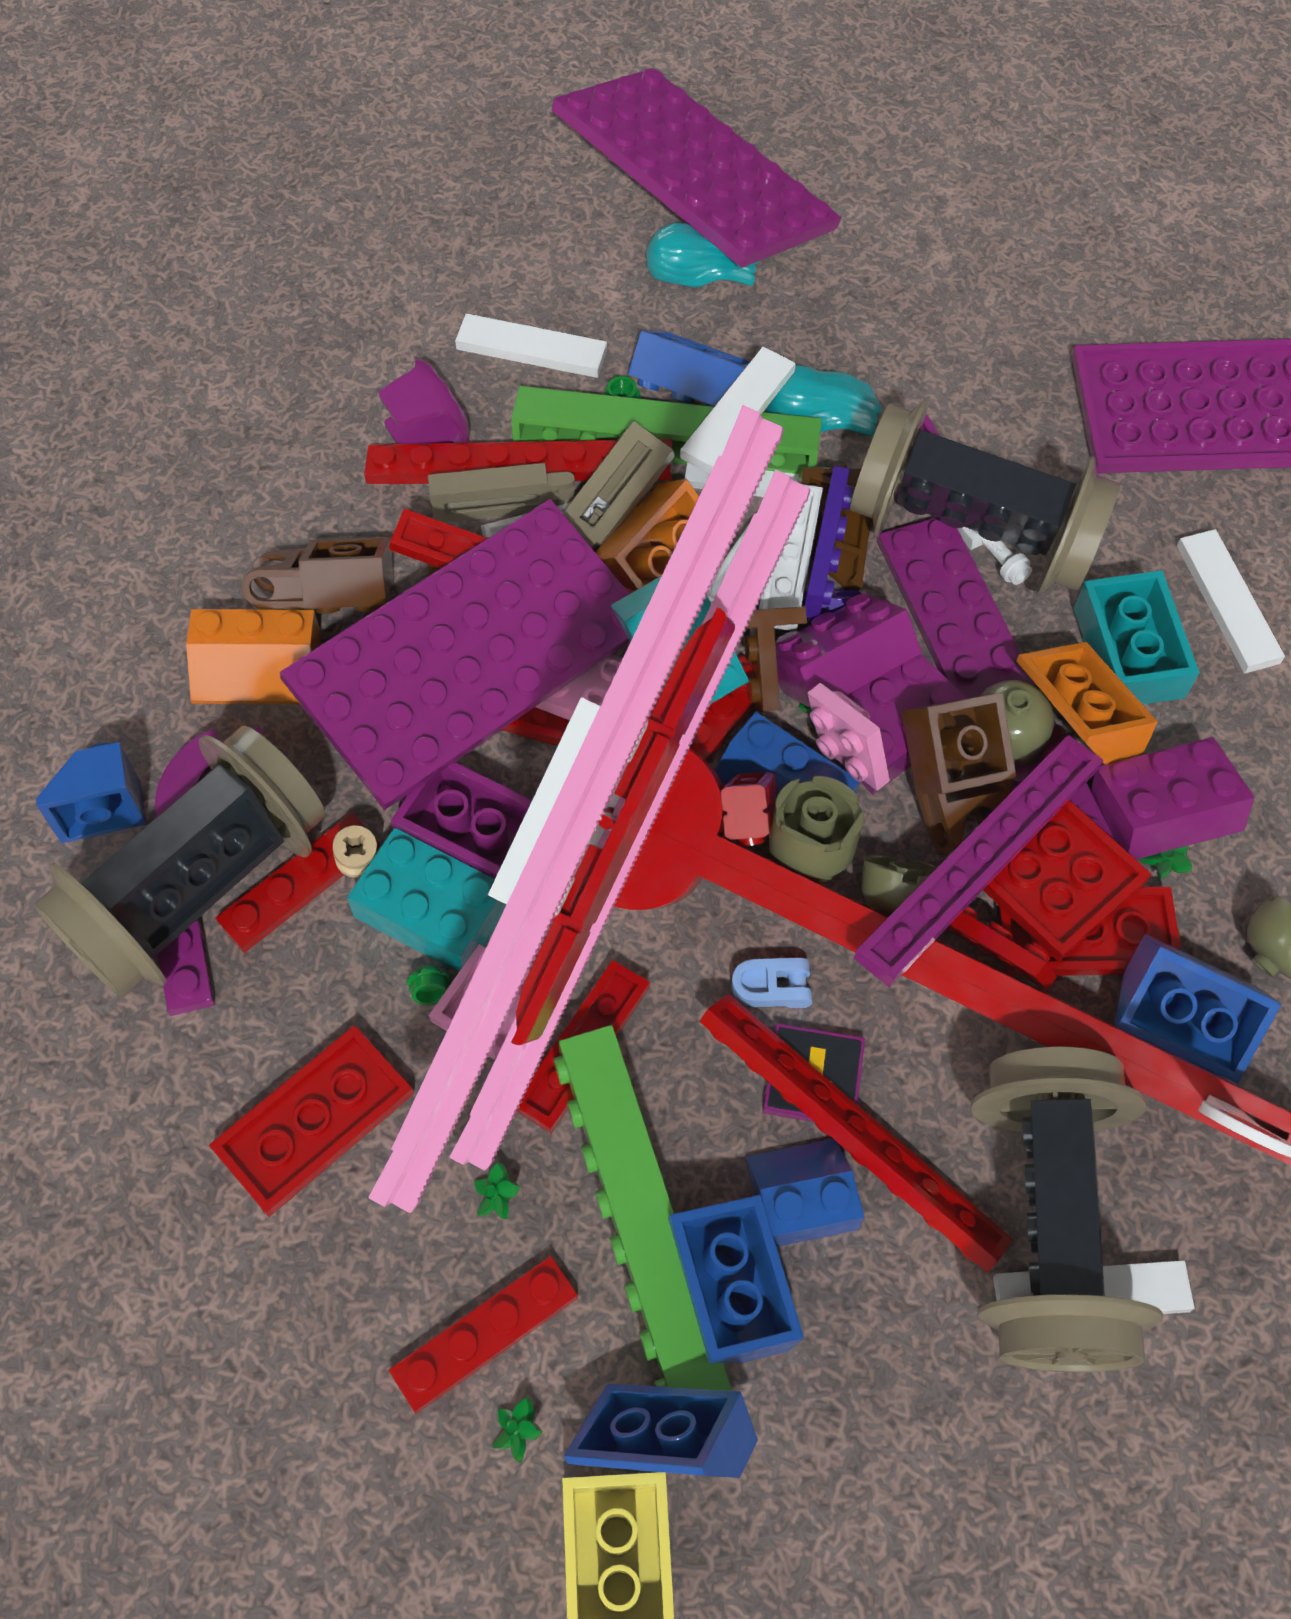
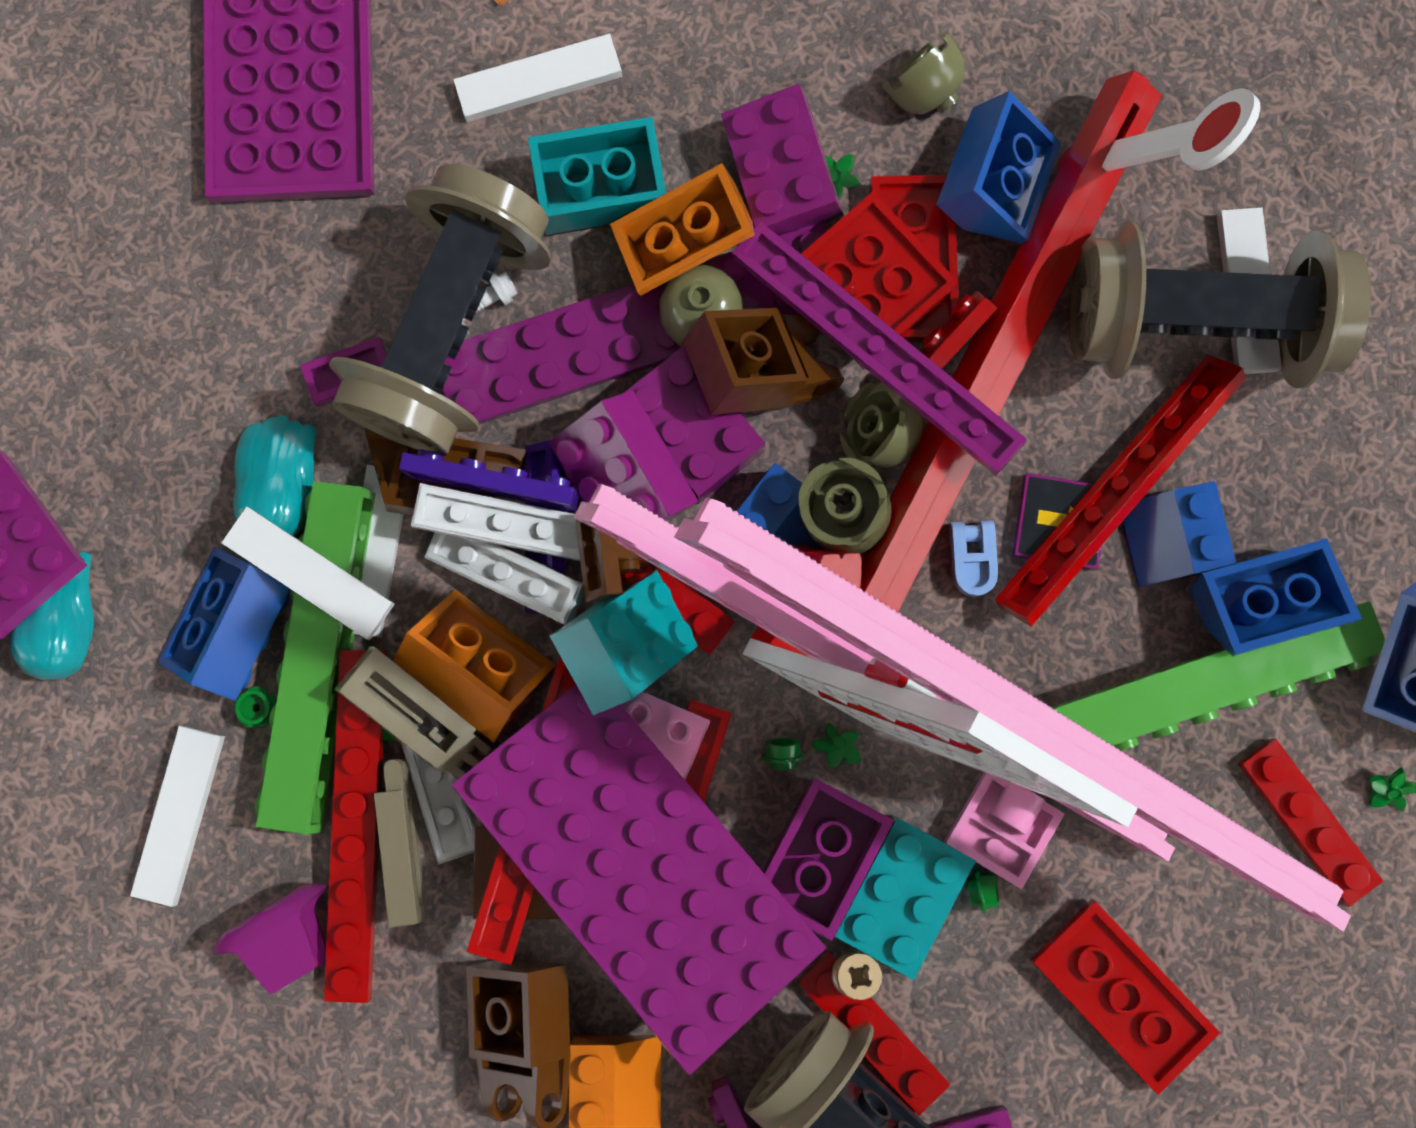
camera: 90 degrees left, 20 degrees up
bright pink plate [808,683,890,791] -> none

